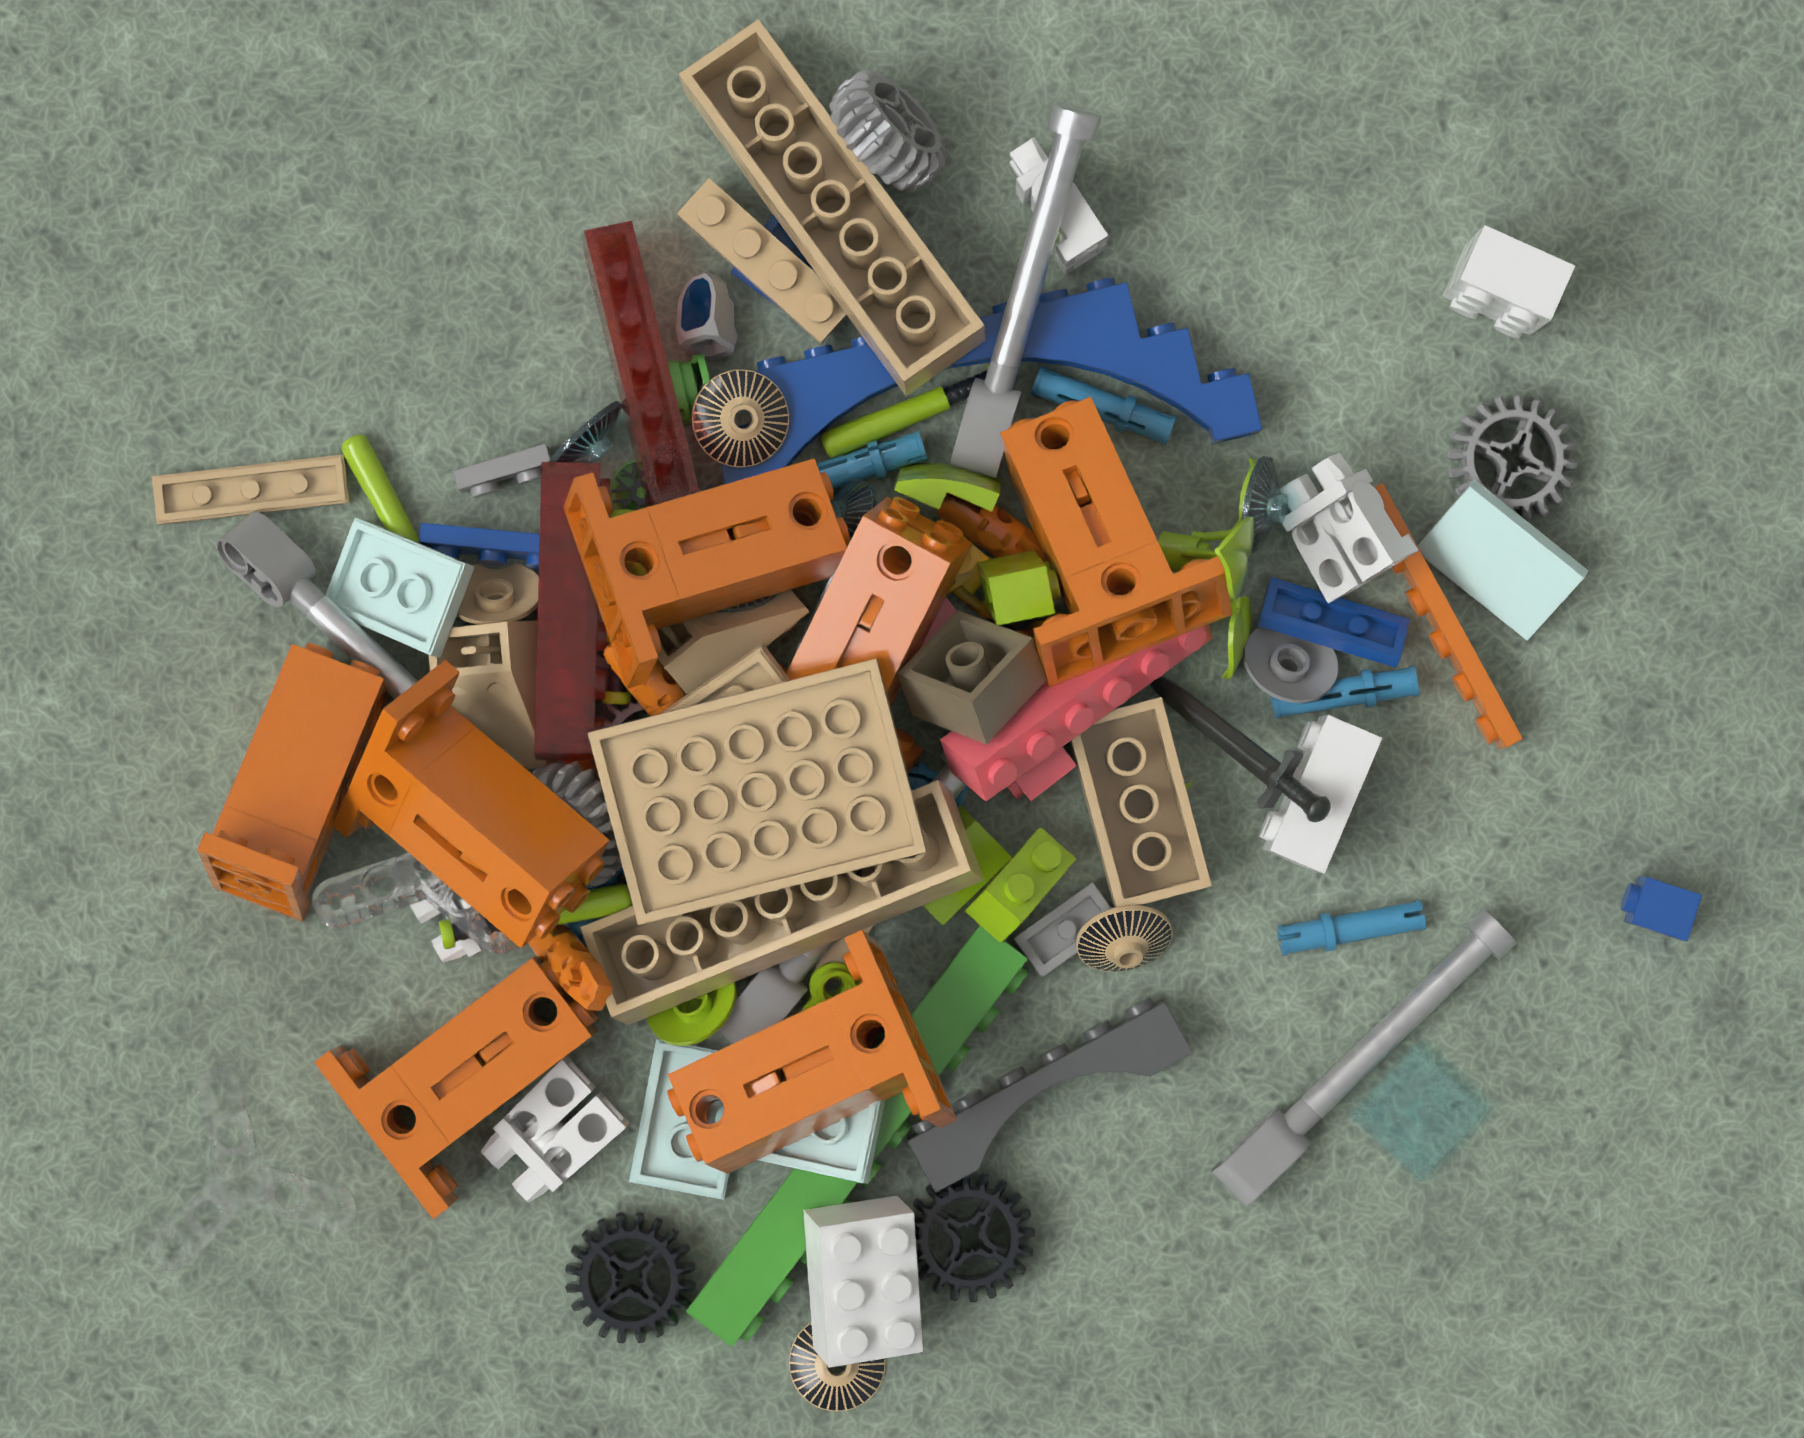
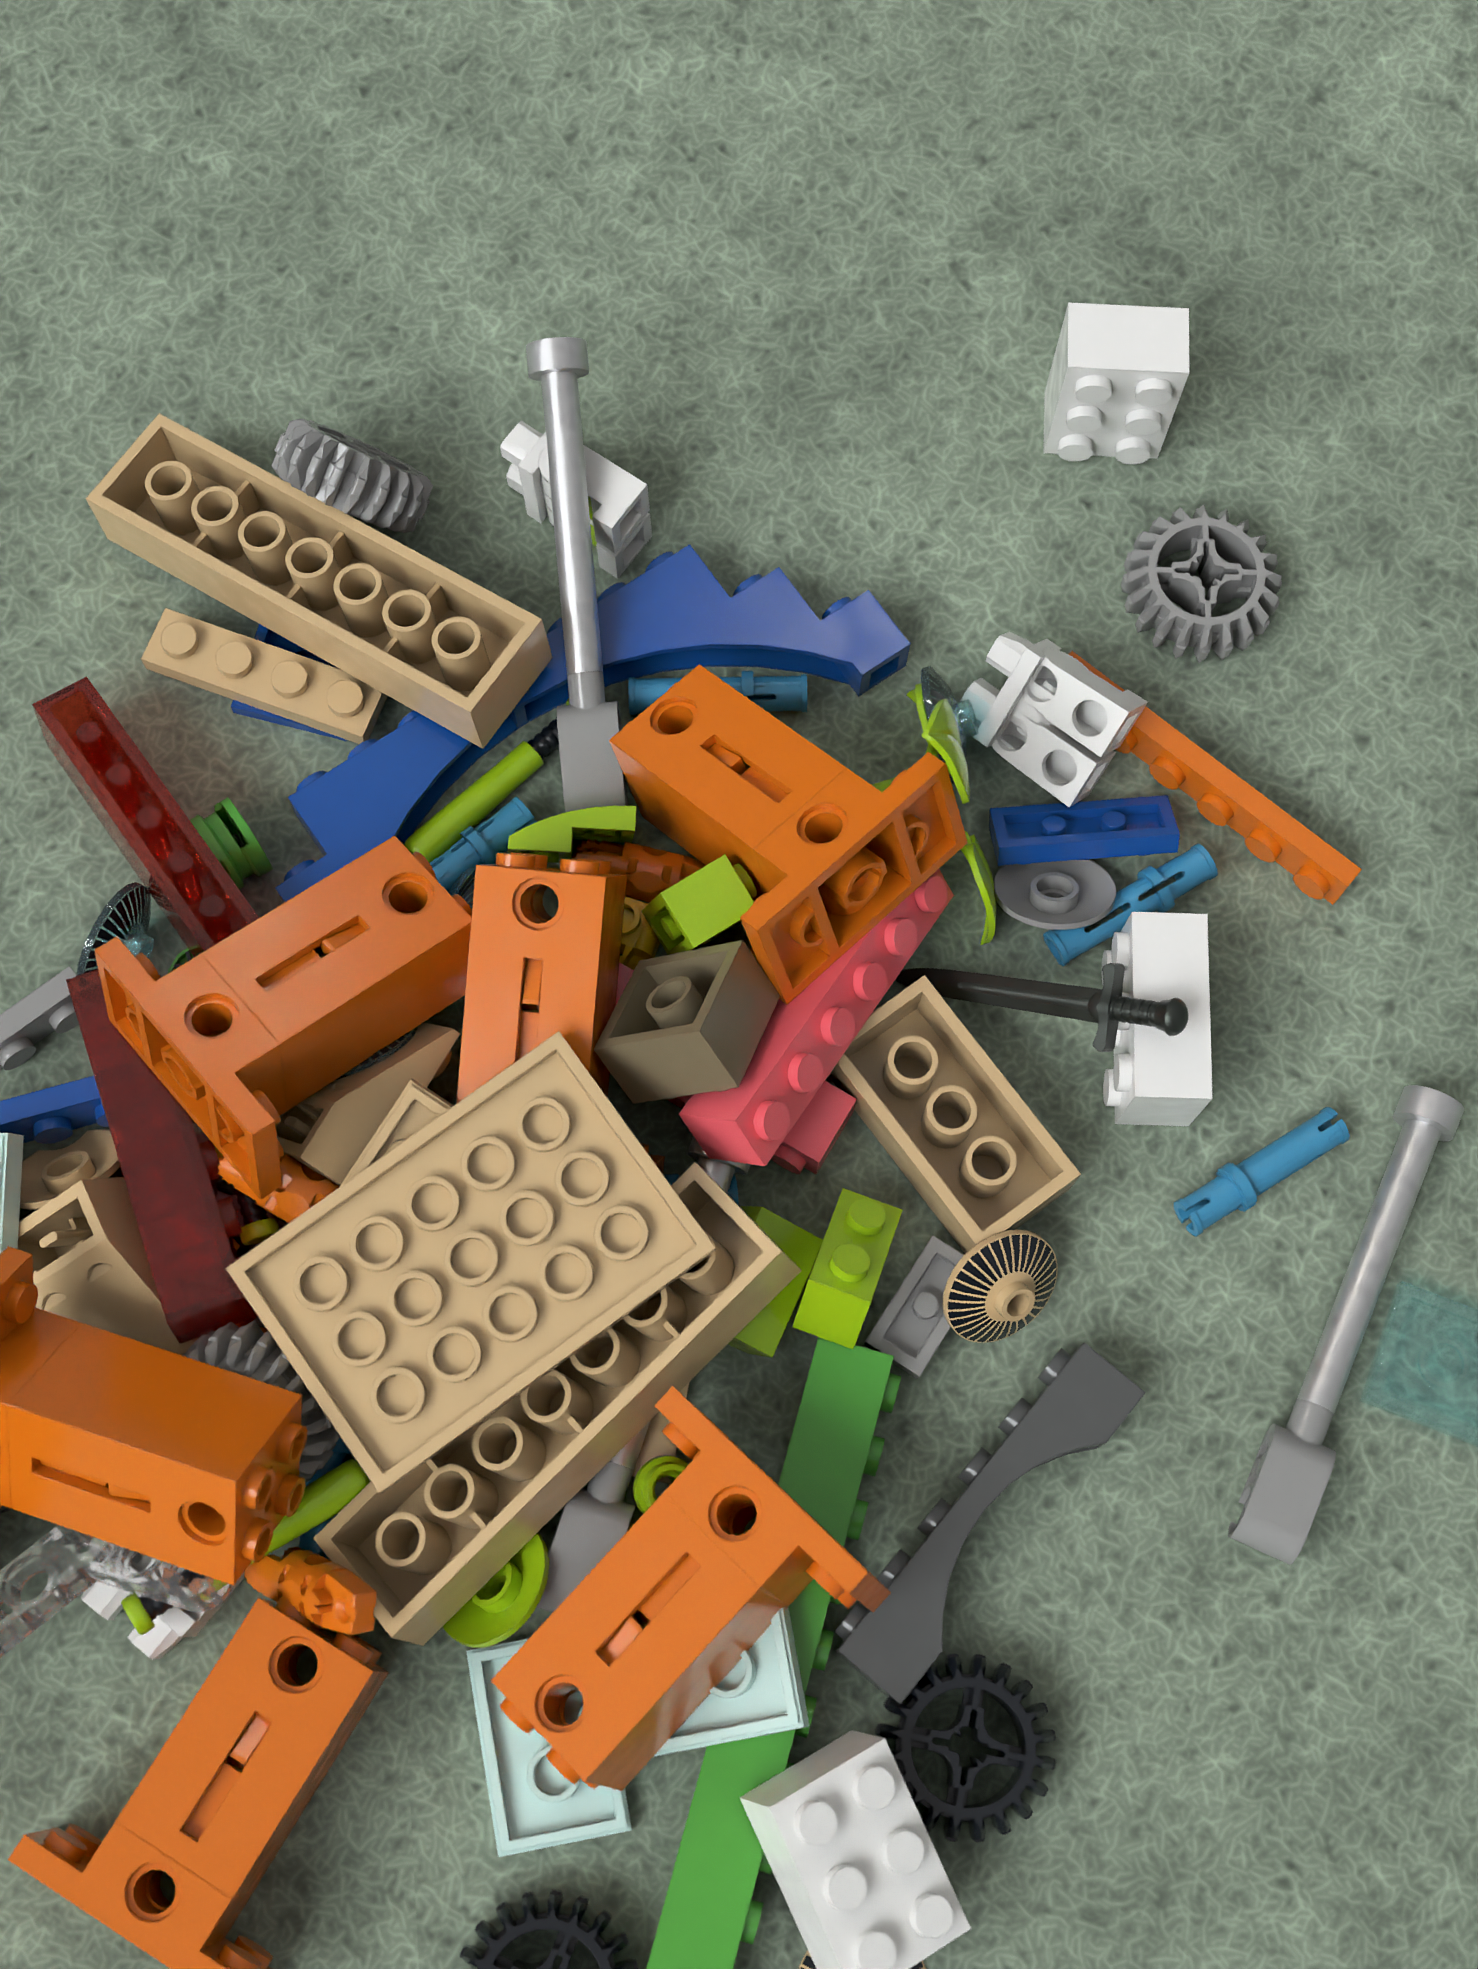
camera: 25 degrees left, 15 degrees down
white hips [481,1056,630,1203] -> none
light grey rock [676,272,738,360] -> none
dish [692,370,789,467] -> none
light aqua tile [1417,479,1589,640] -> none

